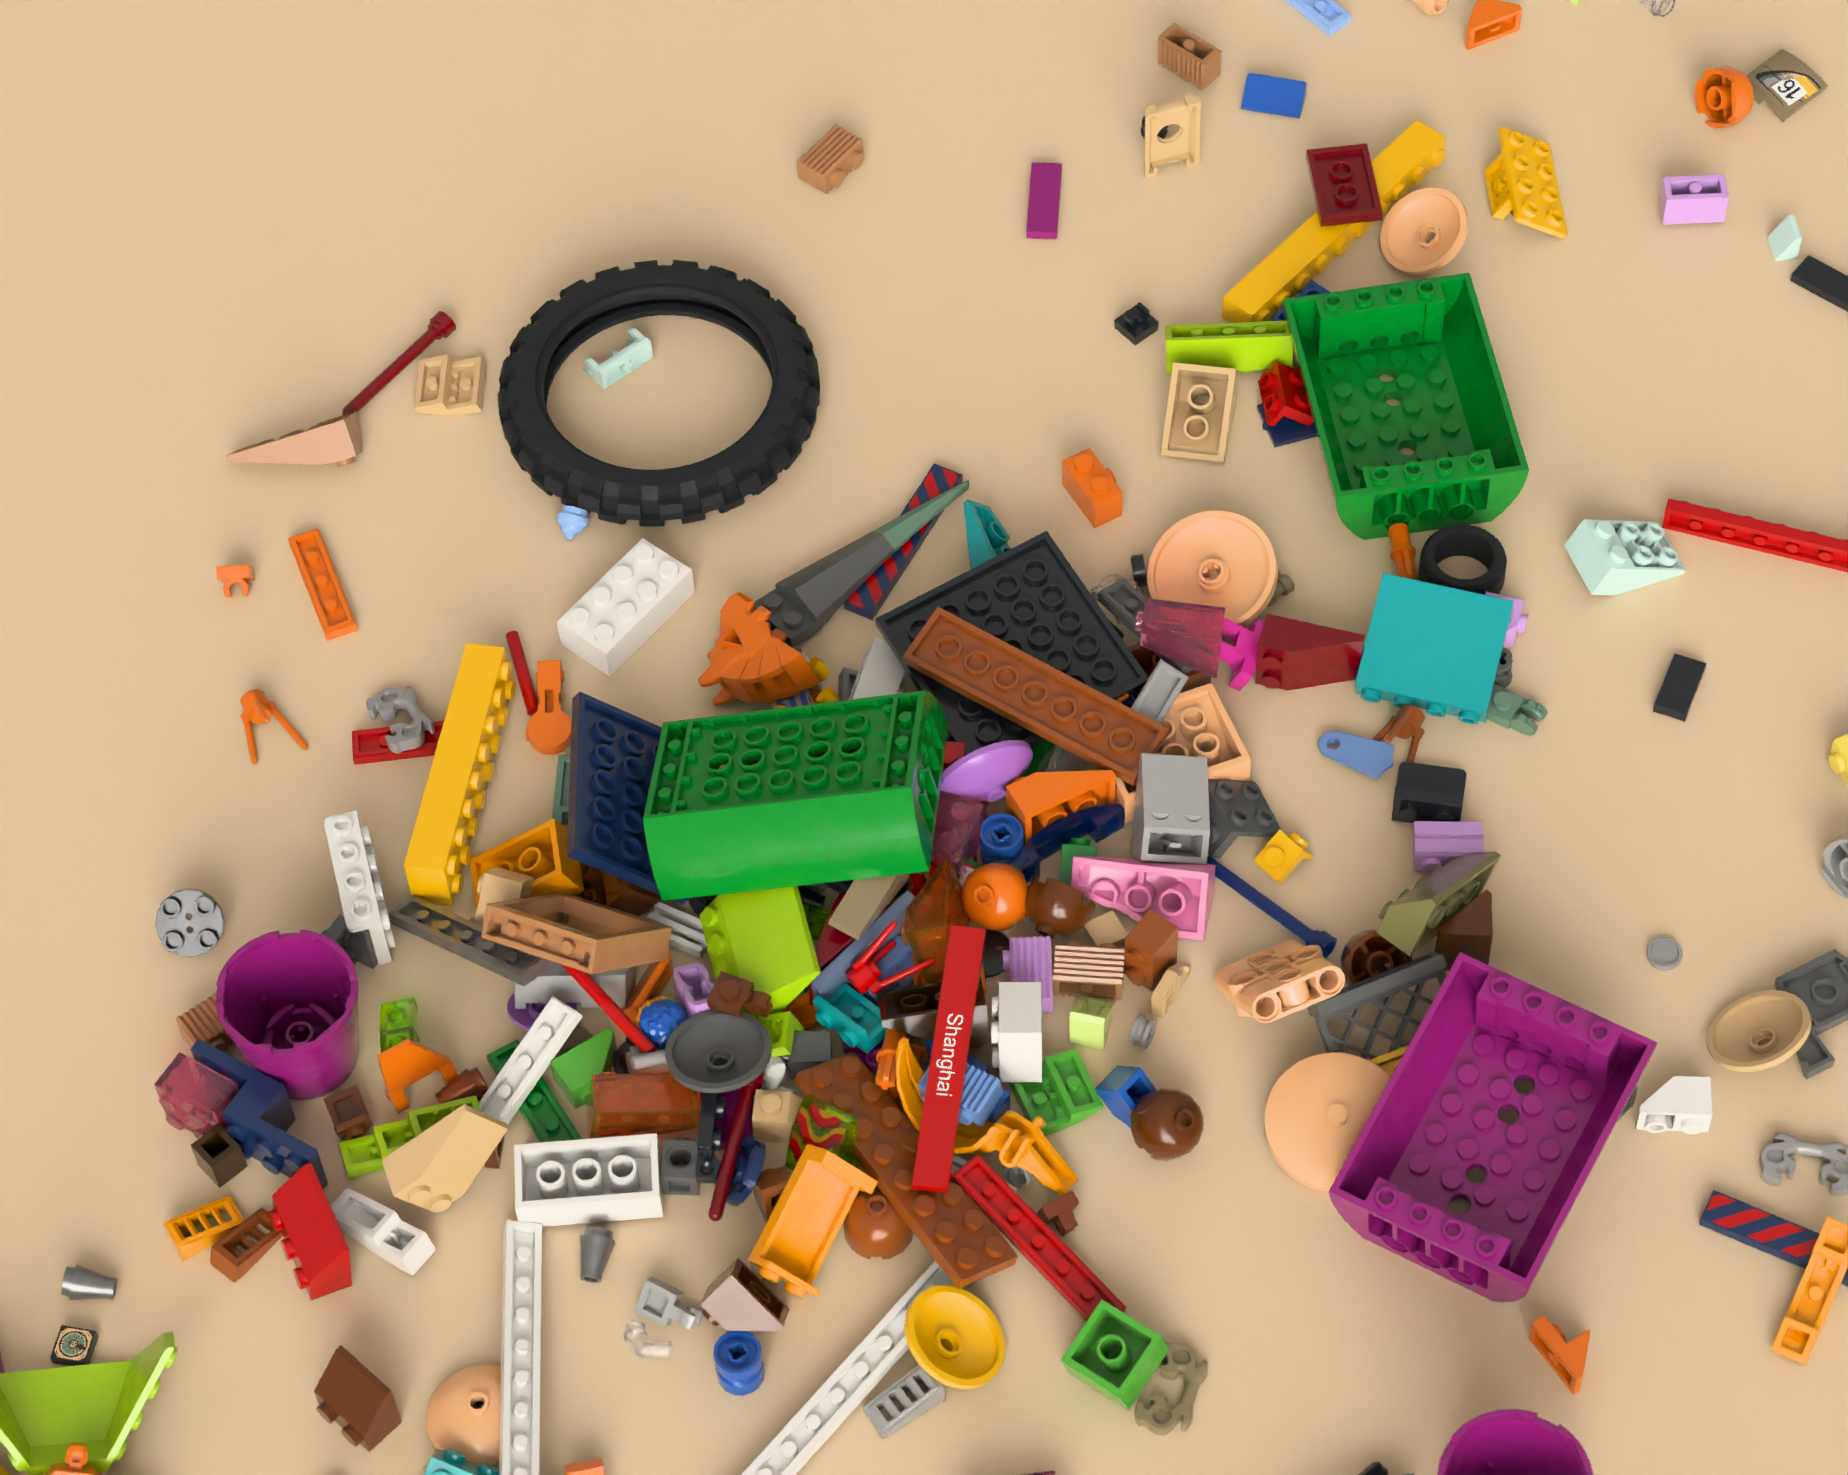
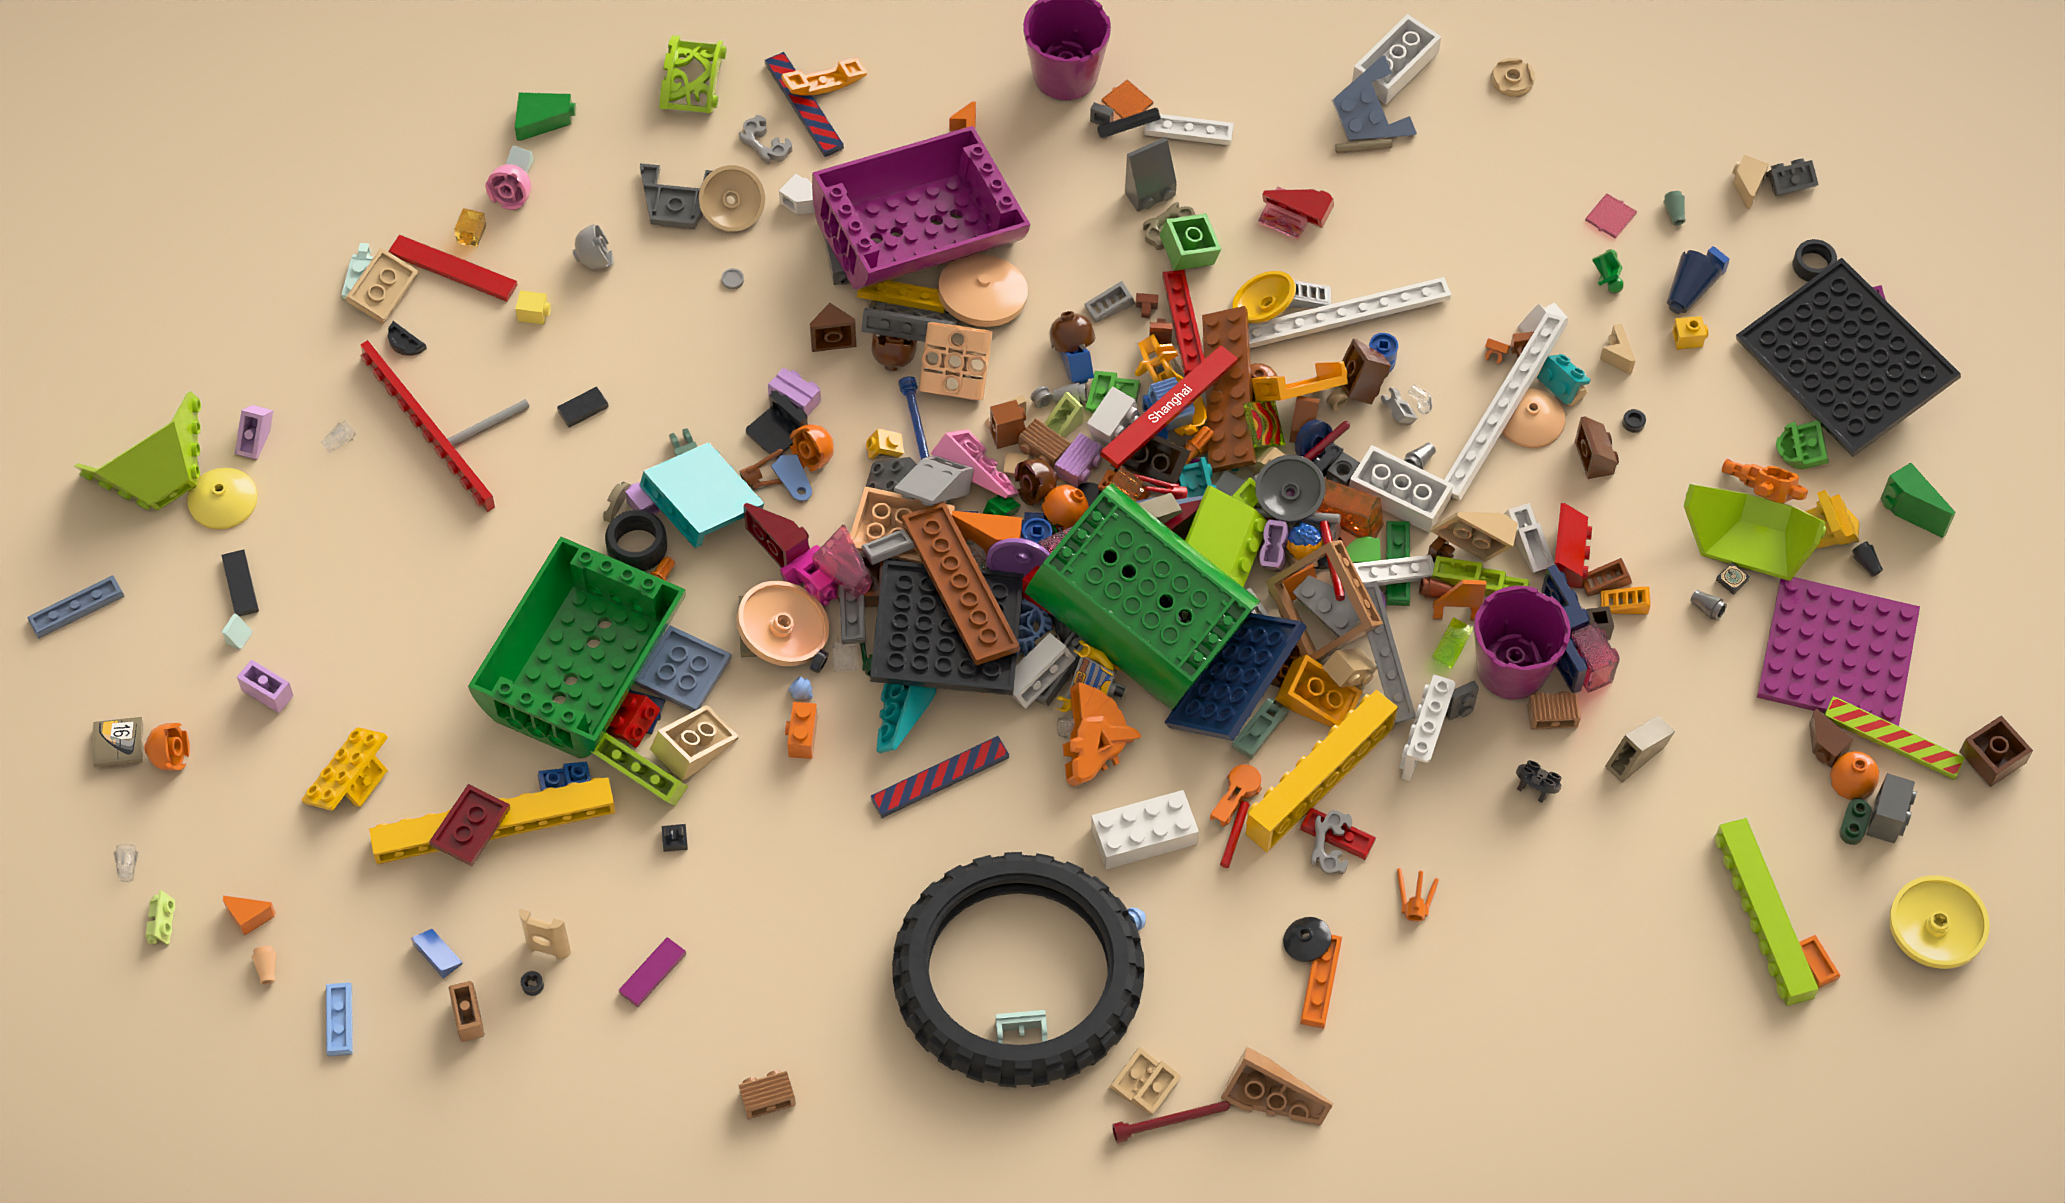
camera: 150 degrees left, 5 degrees up
orange tile [216,564,255,597] -> none
reddish brown plate [707,971,773,1018] -> none
dark grey plate [753,480,969,648] -> none
olive slope [1376,851,1501,956] -> none
light nougat dish [1380,187,1468,275] -> none
light aqua slope [1564,519,1686,595] -> none
none -> light grey bar [448,399,530,446]
none -> dark tan tile [603,481,631,523]
none -> sand blue plate [635,625,732,712]
none -> light blue plate [788,676,813,700]
none -> orange cylinder [790,424,834,472]
none -> light grey cone [1053,382,1087,404]
none -> light grey slope [1084,281,1135,323]
none -> dark grey slope [1125,137,1177,212]
none -> copper tile [1135,293,1159,318]
none -> black dish [1283,917,1332,962]
none -> dark tan slope [1605,716,1675,782]

